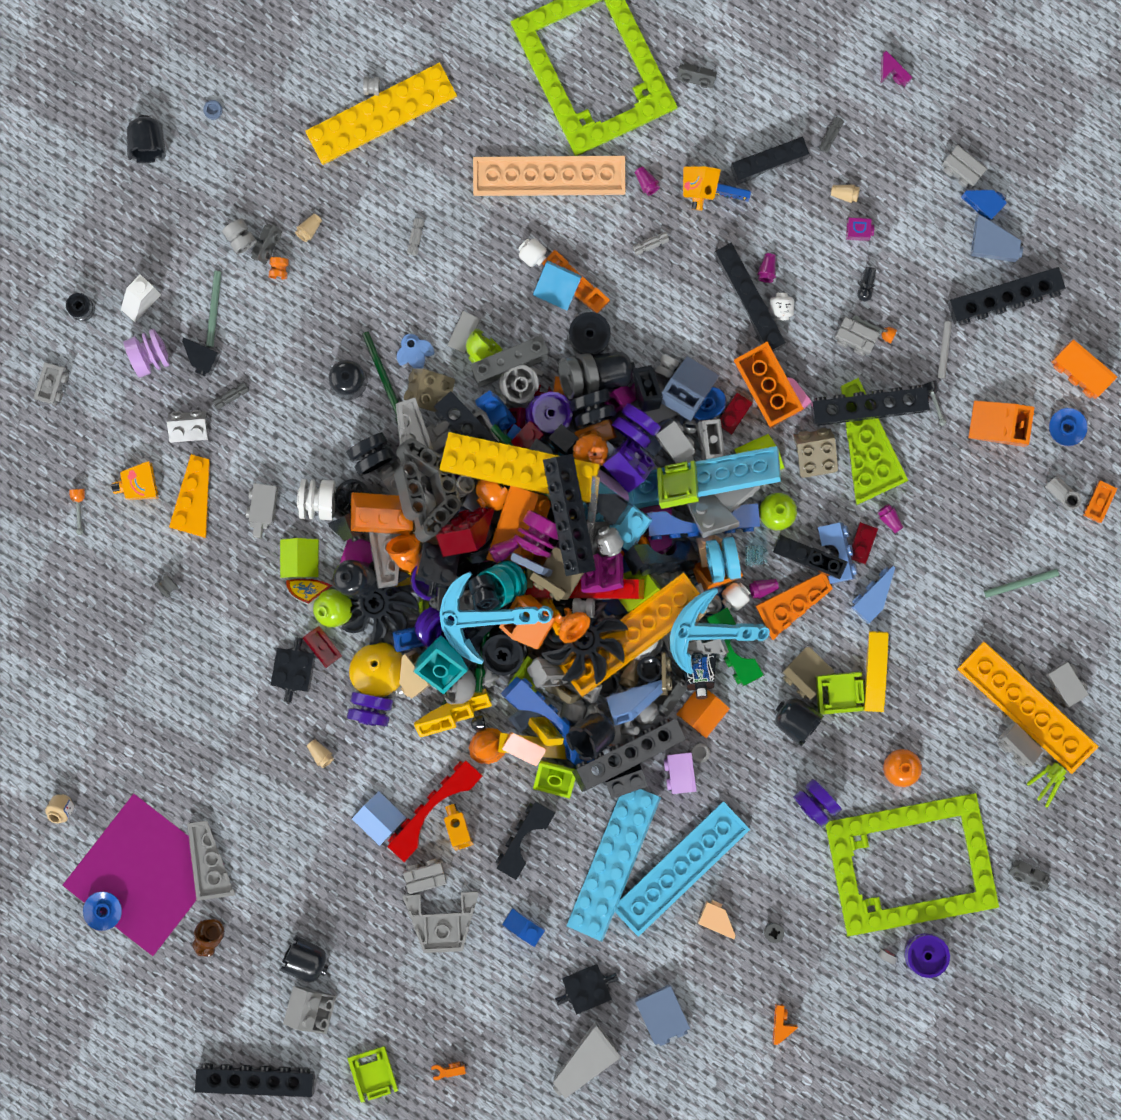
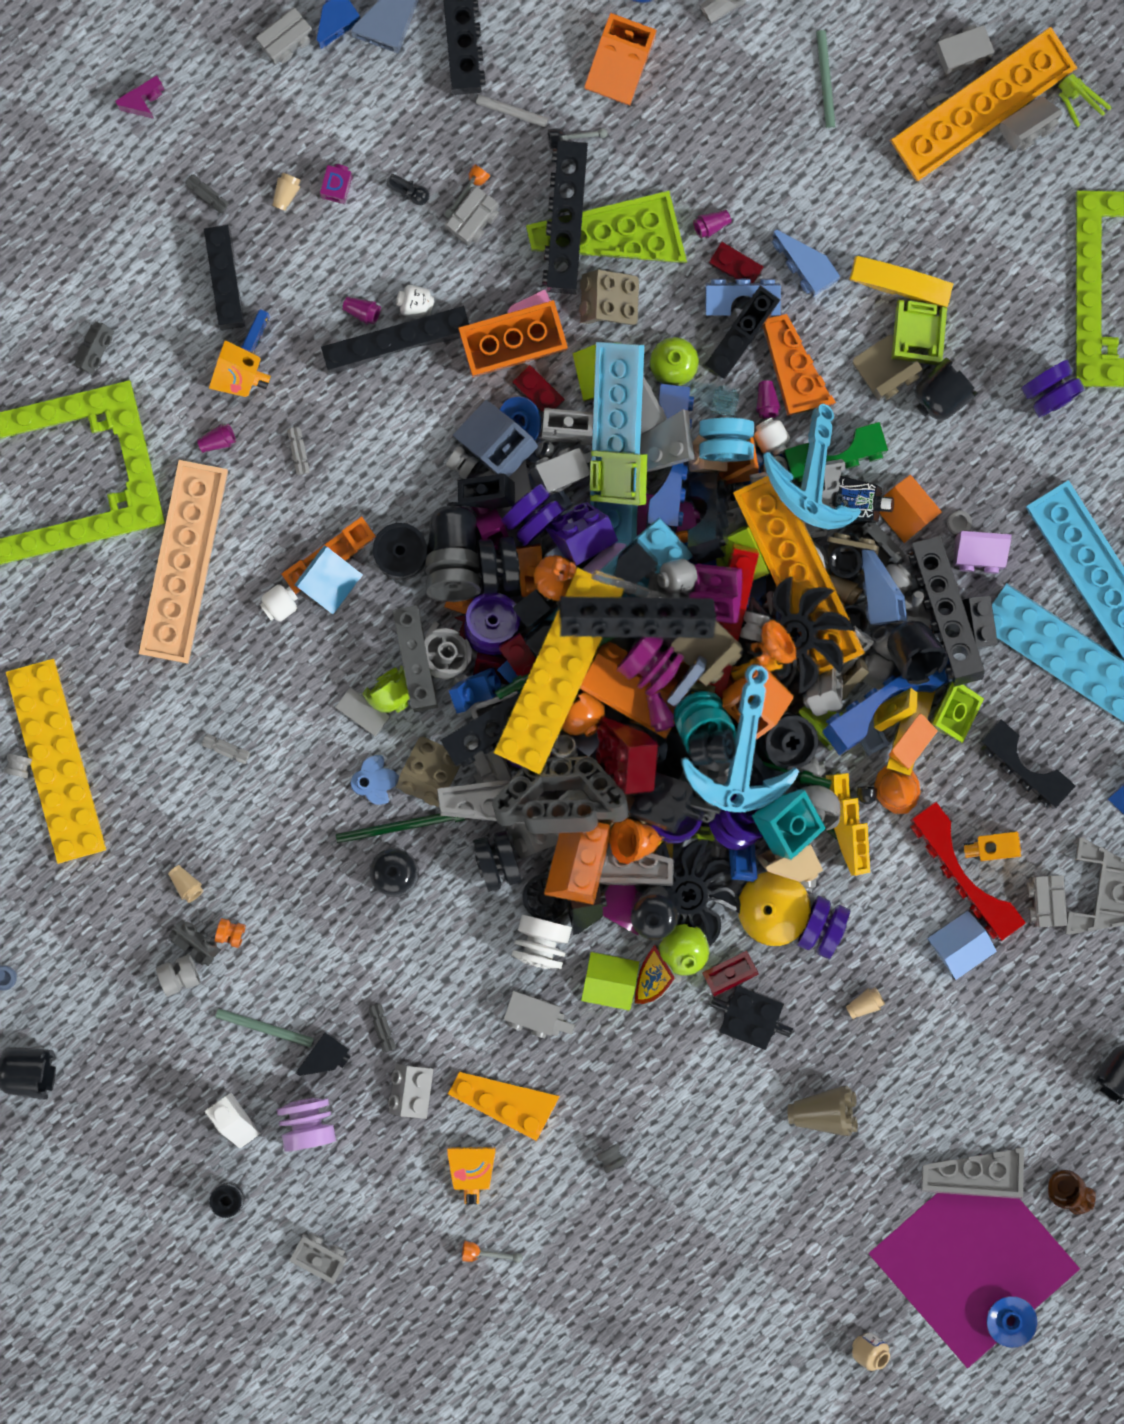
camera: 80 degrees left, 0 degrees up
orange cylinder [883,749,922,787] -> none
none -> dark tan cone [787,1085,858,1136]

